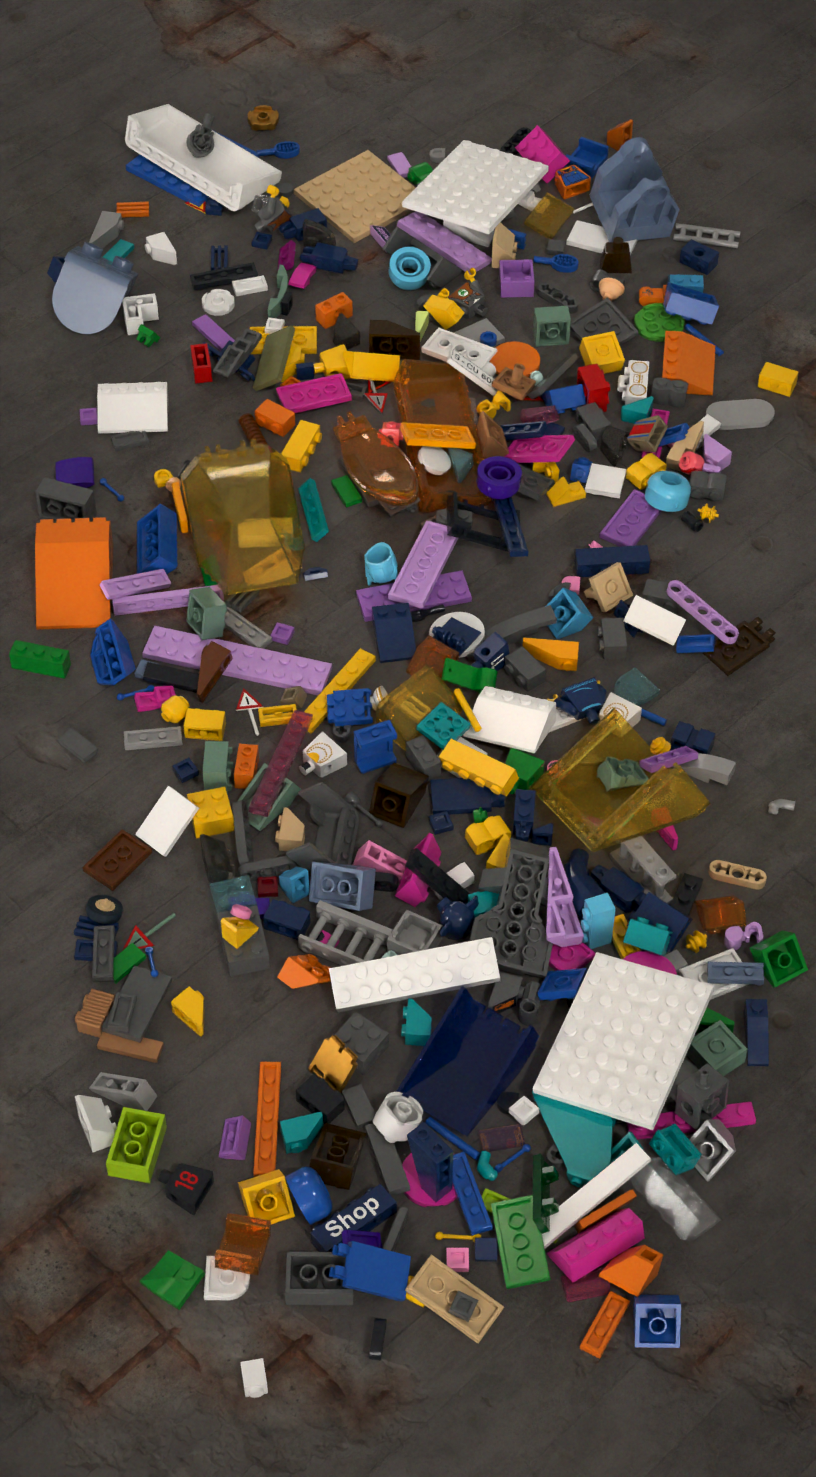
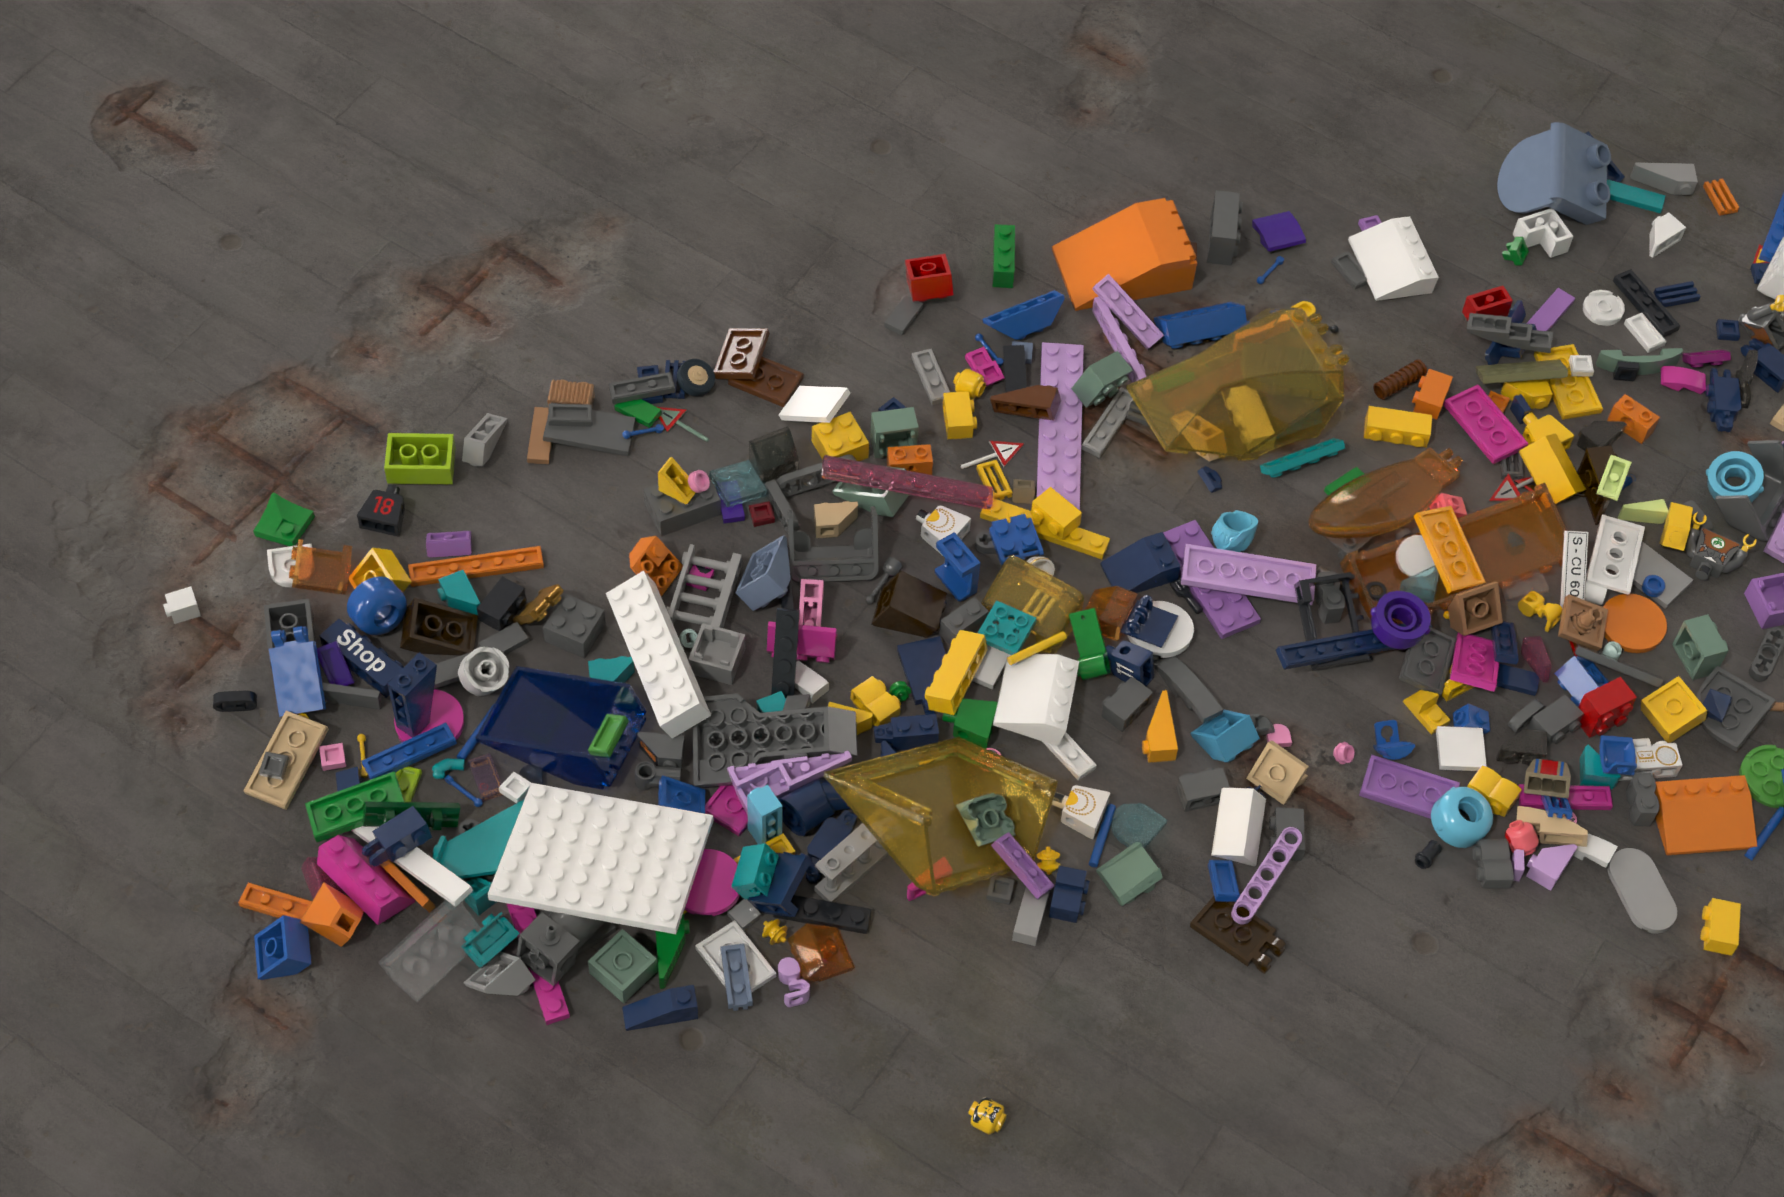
camera: 75 degrees right, 5 degrees up
white slope [75,1095,117,1152] -> none
yellow slope [171,986,205,1037] -> none
dark blue brick [263,899,311,940] -> none
medium lavender tile [270,622,295,645] -> none
dark azure slope [279,867,309,904] -> none
dark blue tile [429,811,454,835] -> none
dark blue piece [436,895,479,940] -> none
dark blue torso [547,677,607,725] -> none
dark blue brick [574,545,650,577] -> none
yellow wheel [698,503,719,523] -> none
tan beam [709,860,767,890] -> none
green slope [750,930,808,987] -> none
light grey arm [768,799,795,815] -> none
none -> dark blue hinge [362,806,432,867]
none -> bright green tile [588,714,629,758]
none -> tile [714,328,770,379]
none -> red brick [905,254,953,302]
none -> yellow brick [1031,487,1082,540]
none -> sand green slope [1096,842,1163,906]
none -> blue piece [1373,720,1415,760]
none -> yellowish green slope [1596,455,1632,501]
none -> blue piece [1599,735,1637,775]
none -> dark blue slope [1703,688,1732,722]

